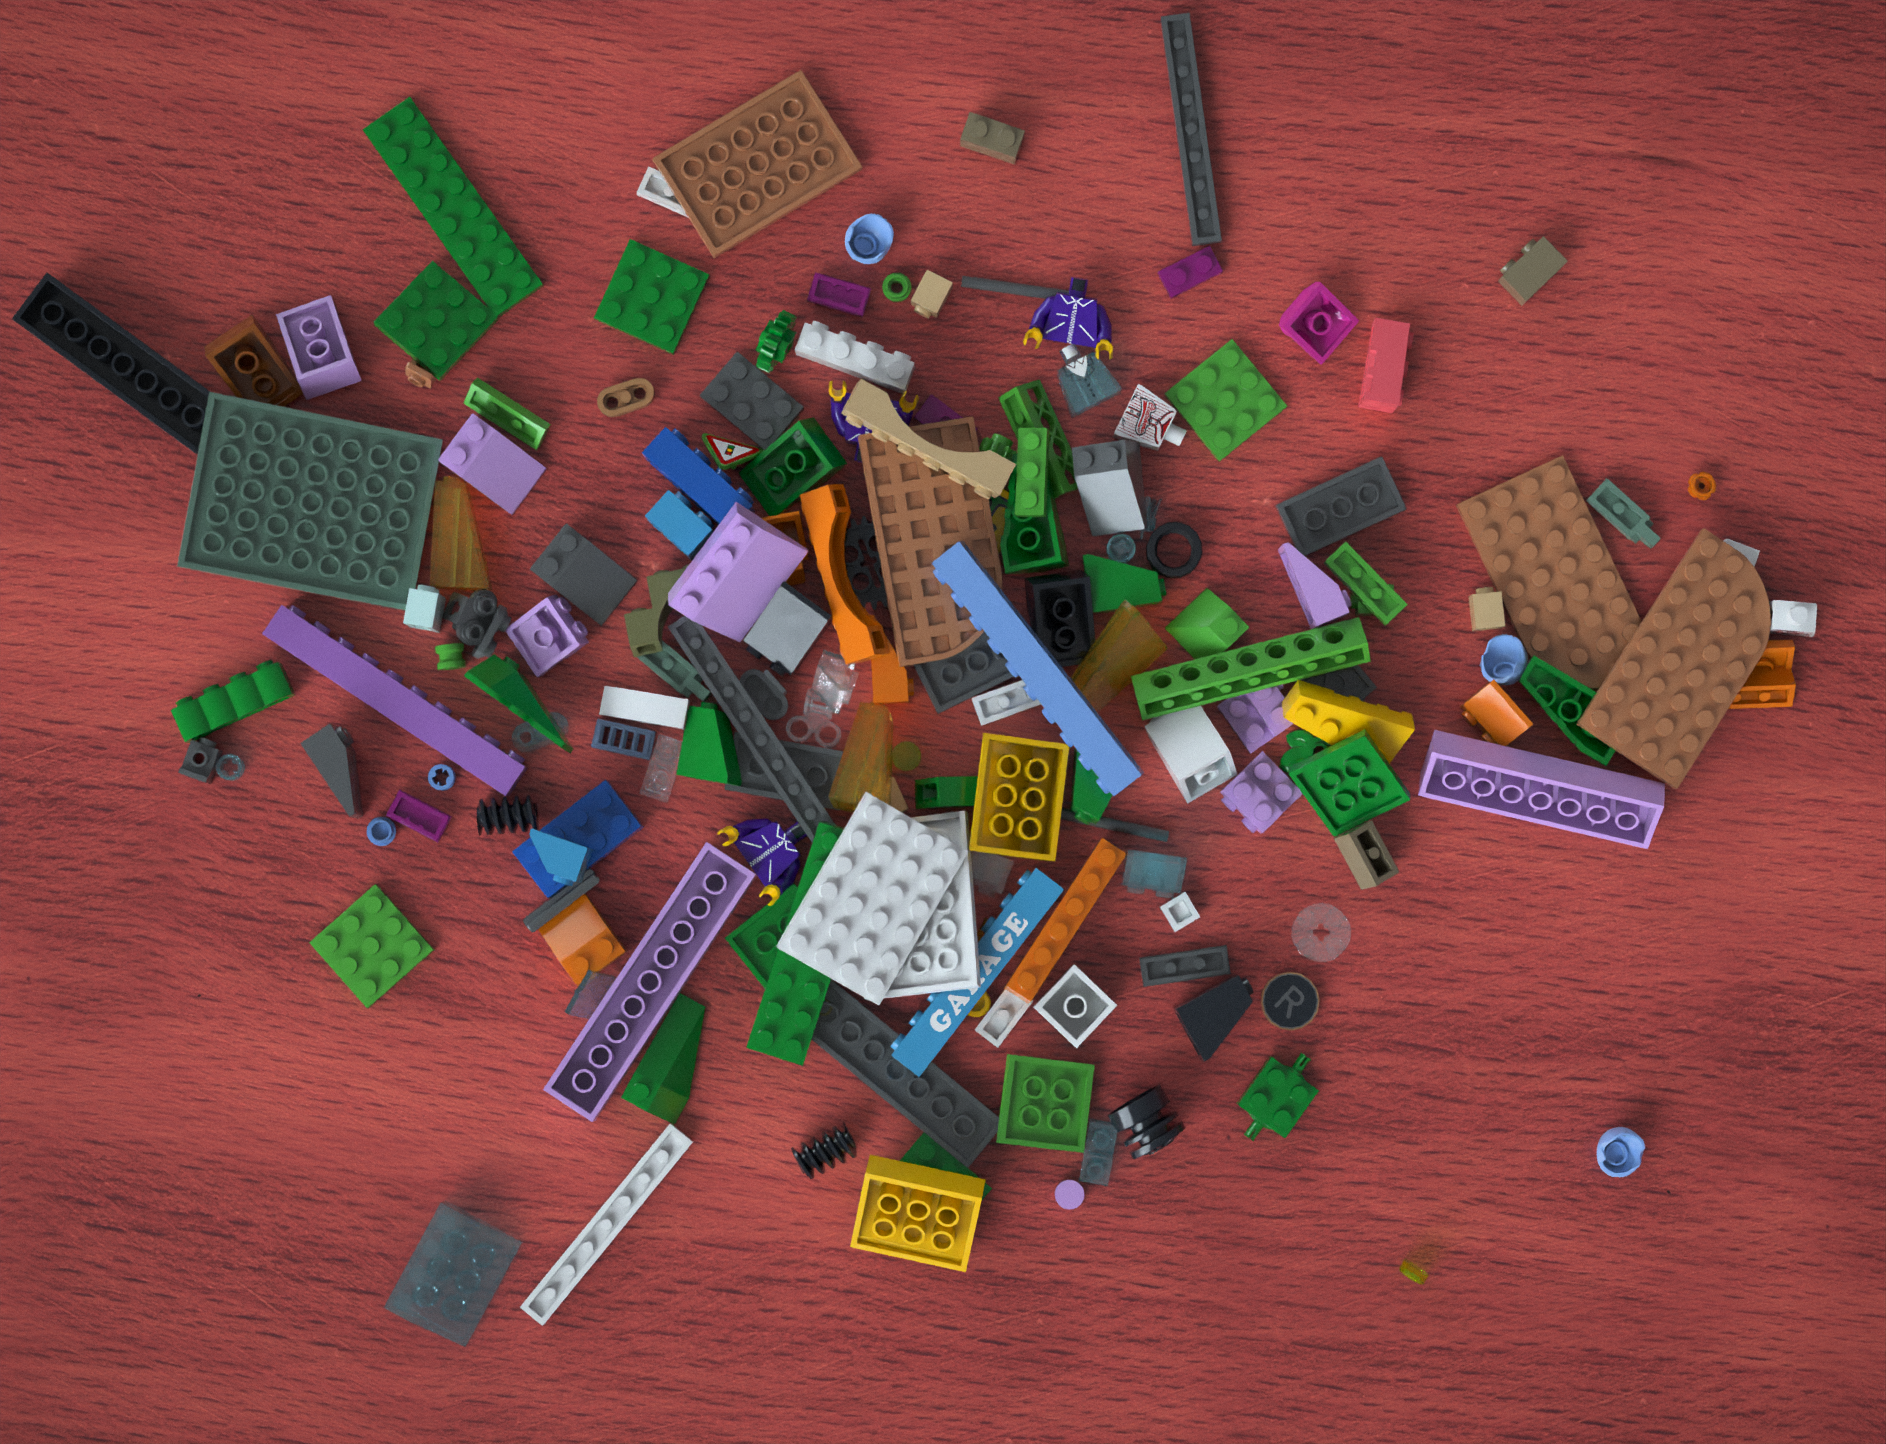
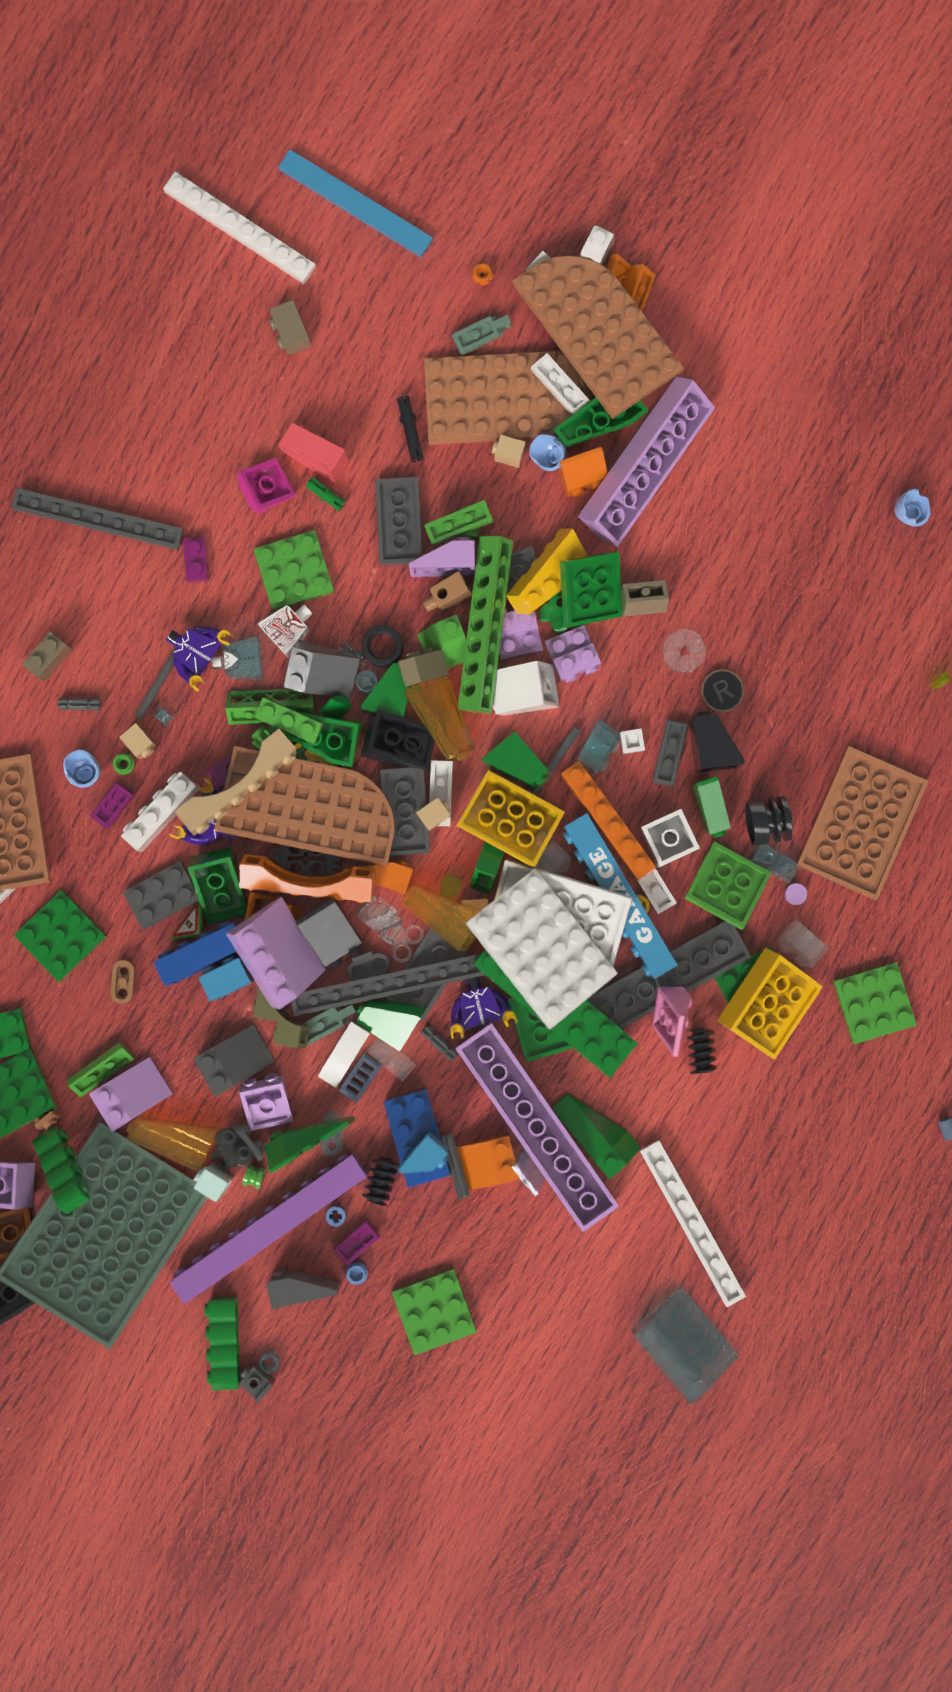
camera: 65 degrees left, 0 degrees up
green gear [756,310,797,373] -> none
medium blue brick [932,541,1144,796] -> none
green plate [1236,1053,1319,1142] -> none
none -> green brick [32,1125,90,1214]
none -> dark grey axle [58,698,101,711]
none -> clear light blue bush [152,707,174,727]
none -> white plate [163,172,316,284]
none -> dark azure tile [278,150,433,258]
none -> green axle [306,477,347,512]
none -> green slope [319,694,352,718]
none -> black pin [396,396,424,463]
none -> dark tan brick [398,648,449,687]
none -> tan brick [416,798,451,832]
none -> dark grey axle [421,1025,458,1061]
none -> medium nougat torso [422,571,472,612]
none -> white plate [531,353,590,415]
none -> bright pink slope [652,987,692,1057]
none -> slope [691,777,731,838]
none -> clear brick [776,919,829,968]
none -> nougat plate [796,746,929,900]
none -> bright green plate [833,962,917,1044]

